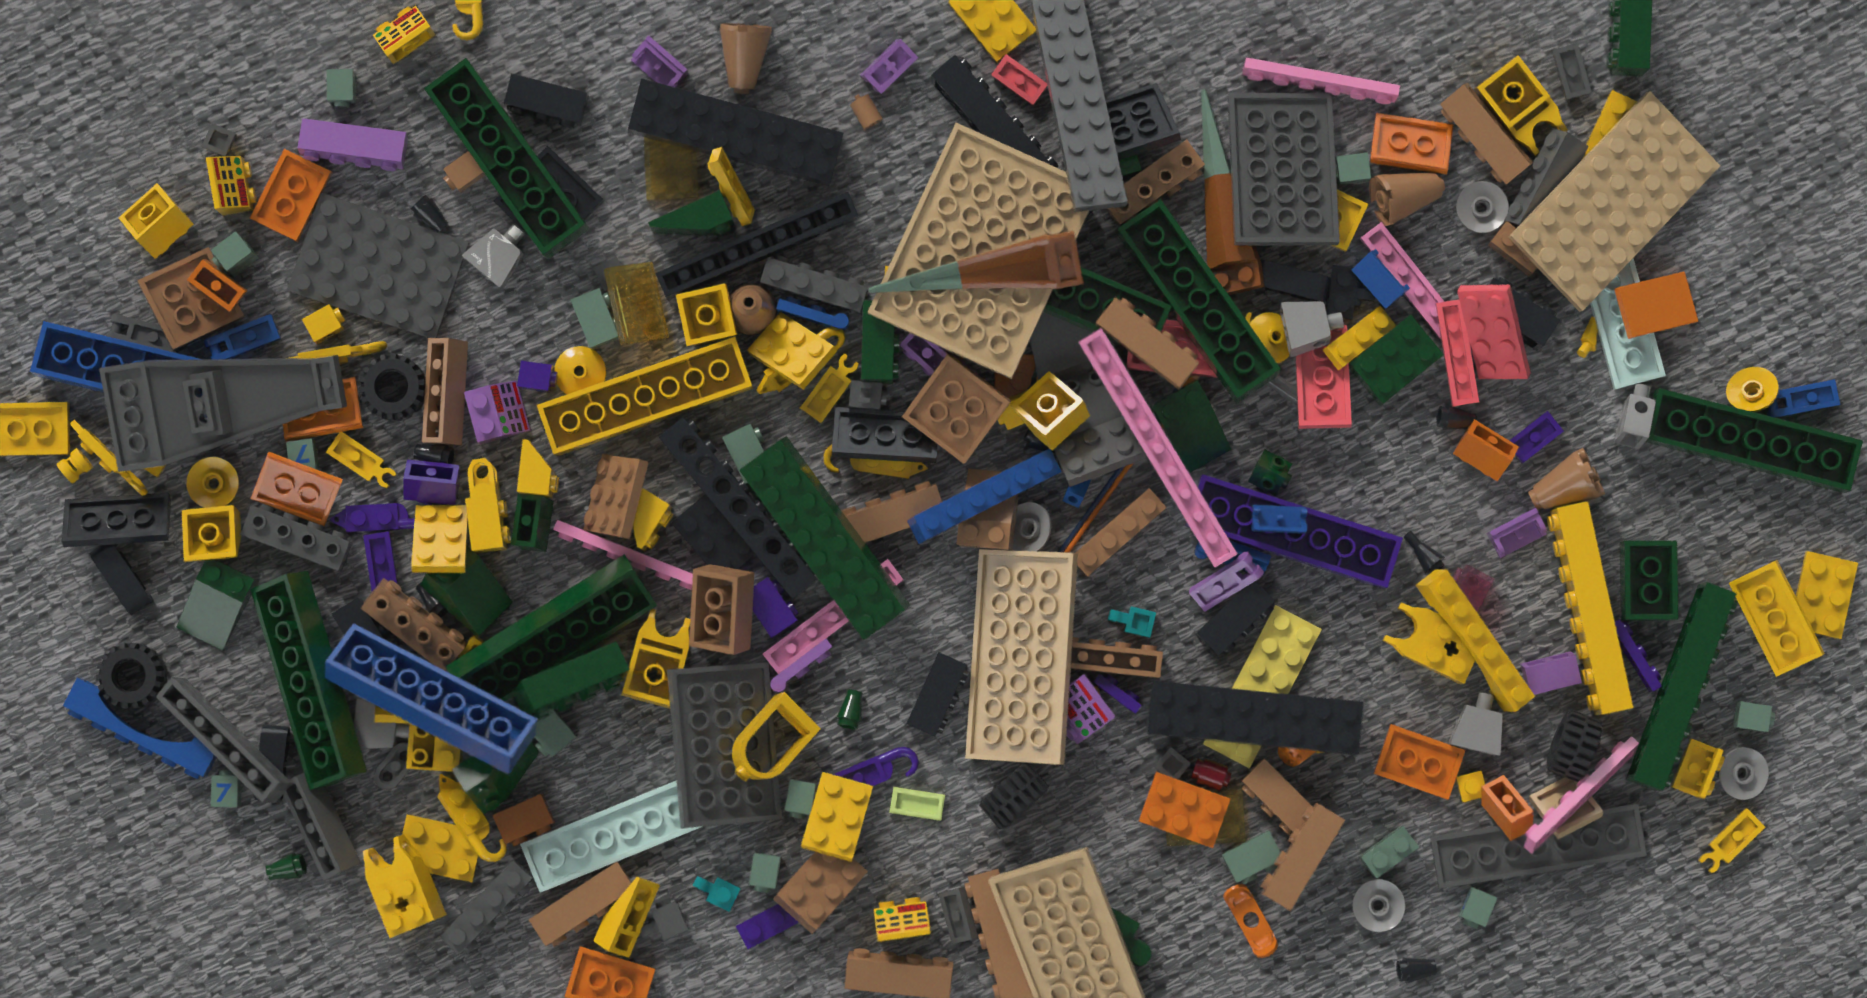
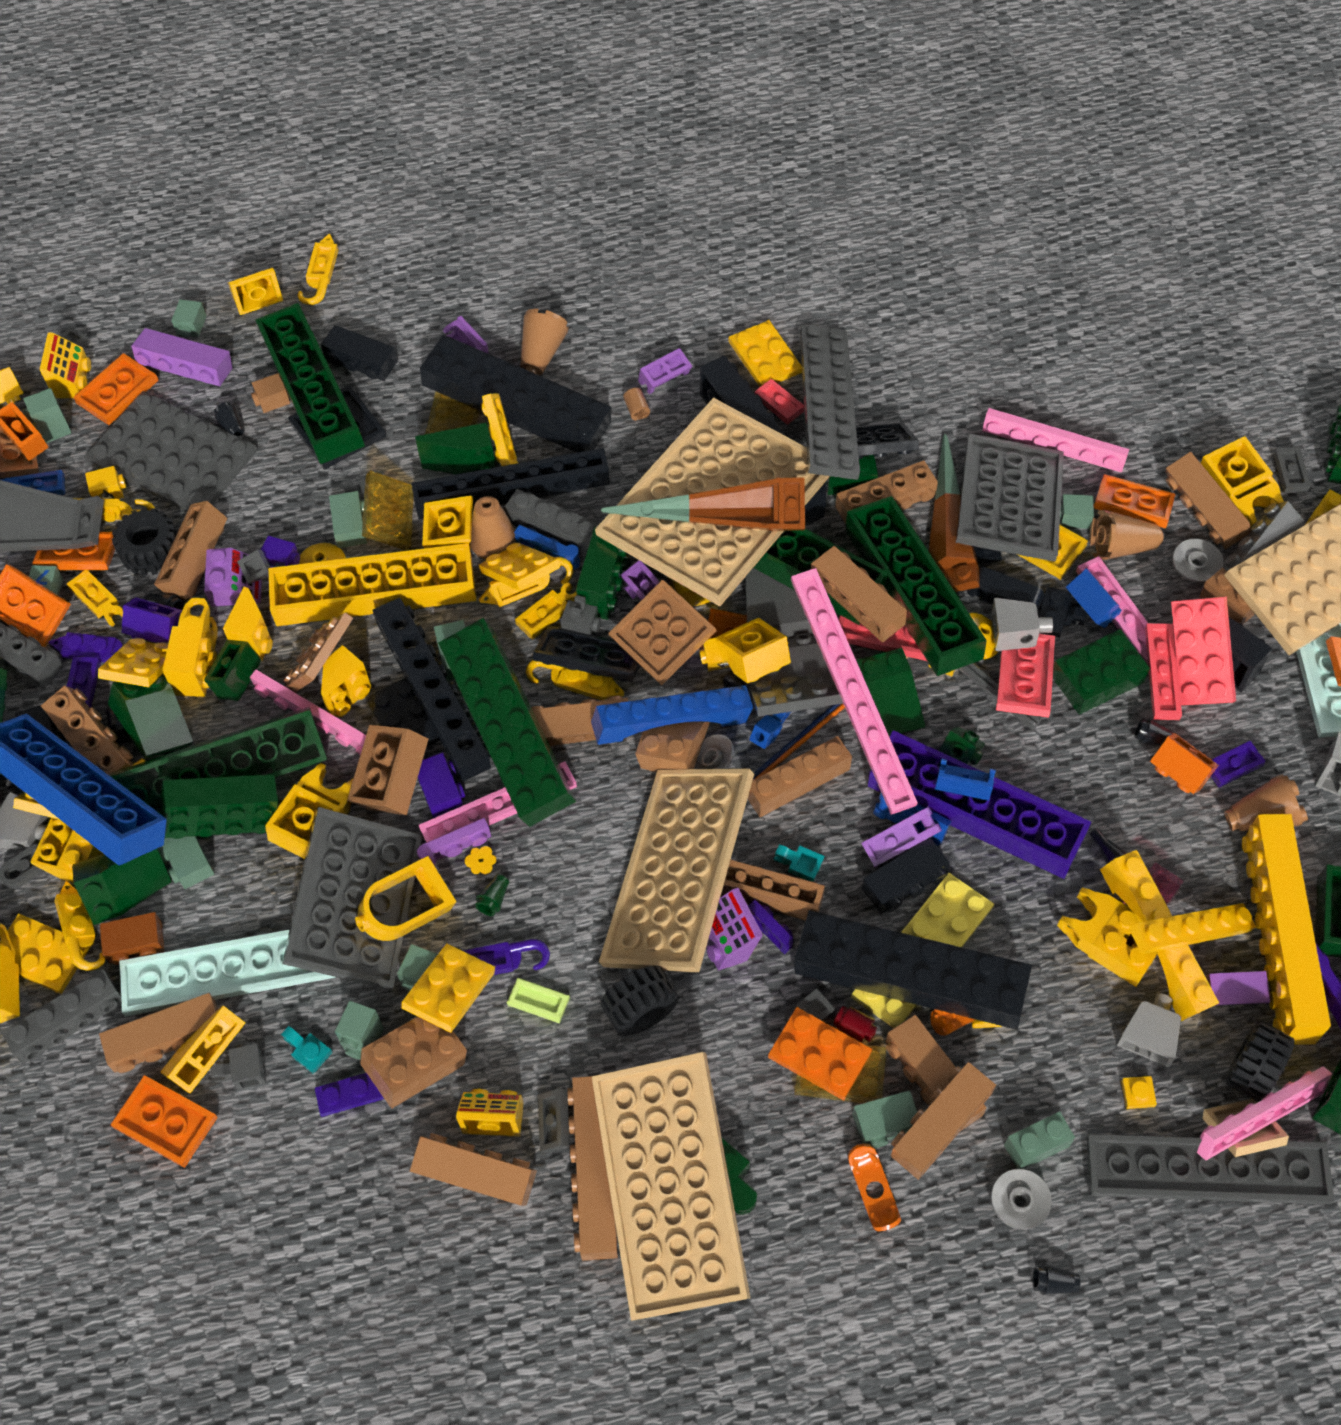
camera: 15 degrees right, 25 degrees down
light grey torso [462,225,525,290] -> none
black brick [906,652,970,737] -> none
yellow plate [1323,305,1396,371] -> none
orange plate [1373,724,1466,800] -> none
sand green brick [1459,887,1497,929] -> none
orange brick [1481,775,1534,841] -> none
medium lavender hinge [1487,508,1547,558] -> none
yellow bar [1577,316,1598,358] -> none
none -> dark grey plate [237,550,271,584]
none -> yellow plant [465,846,496,874]
none -> yellow plate [1129,903,1257,954]

